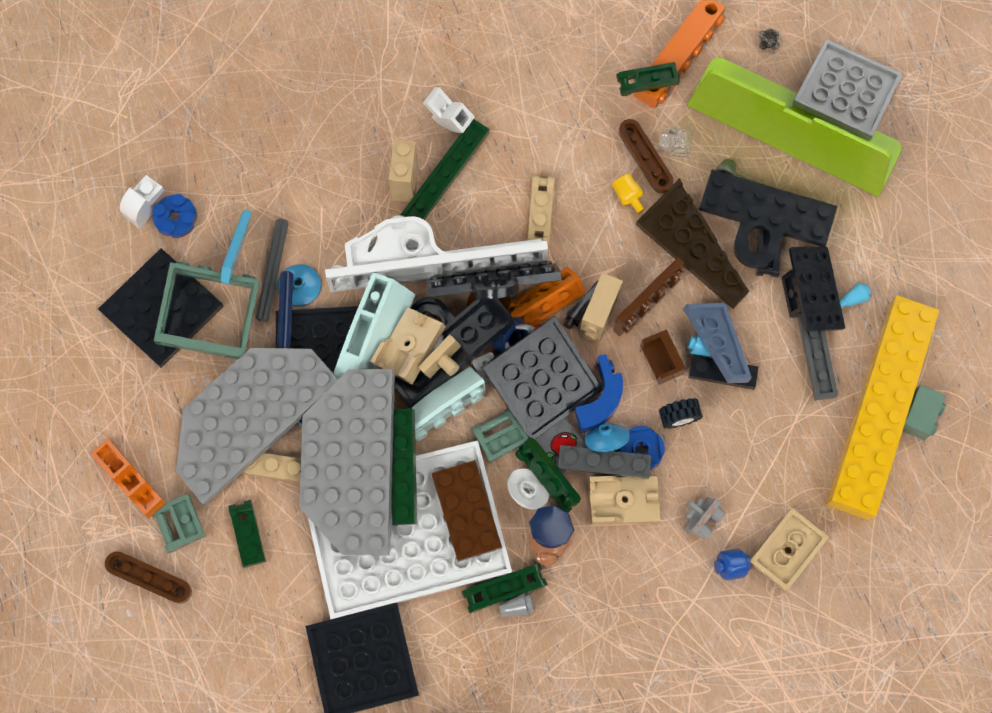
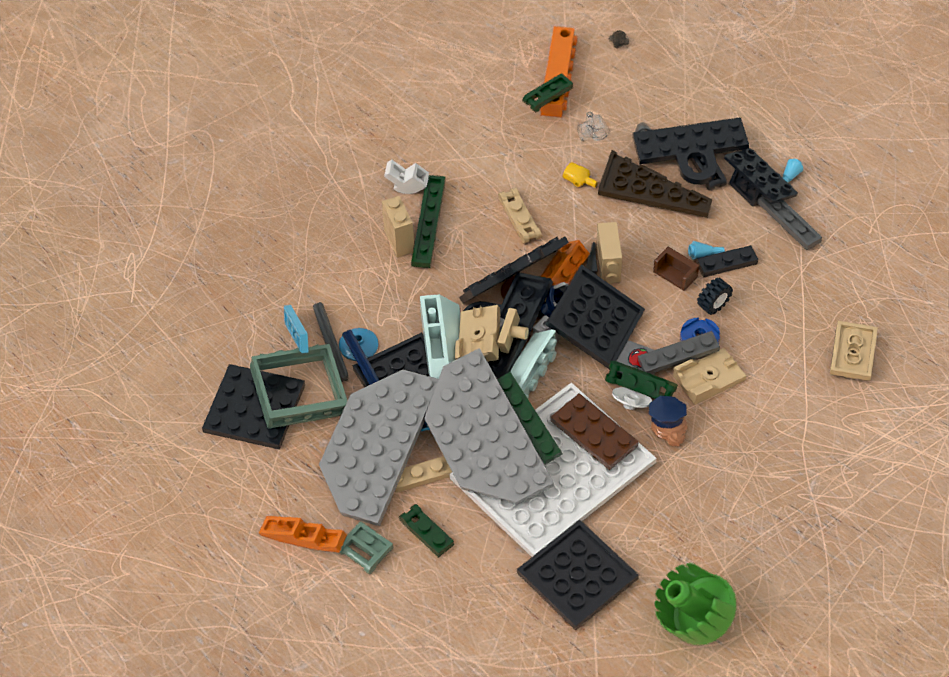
camera: 25 degrees left, 20 degrees down
reddish brown plate [105,551,192,604] -> none
white brick [120,175,164,229] -> none
blue plate [152,194,197,238] -> none
white piece [325,215,548,292] -> none
dark green plate [462,563,548,614] -> none
sand green plate [471,408,528,463] -> none
light grey cone [499,593,535,618] -> none
blue arch [574,354,623,434] -> none
dark azure dish [585,424,630,452] -> none
reddish brown plate [613,257,684,336] -> none
reddish brown plate [619,119,674,194] -> none
sand blue wing [683,303,752,383] -> none
light grey hips [683,497,725,539] -> none
lime piece [686,58,902,197] -> none
blue head [714,548,751,580] -> none
light grey plate [792,39,903,141] -> none
yellow brick [826,295,939,521] -> none
sand green brick [903,385,946,440] -> none

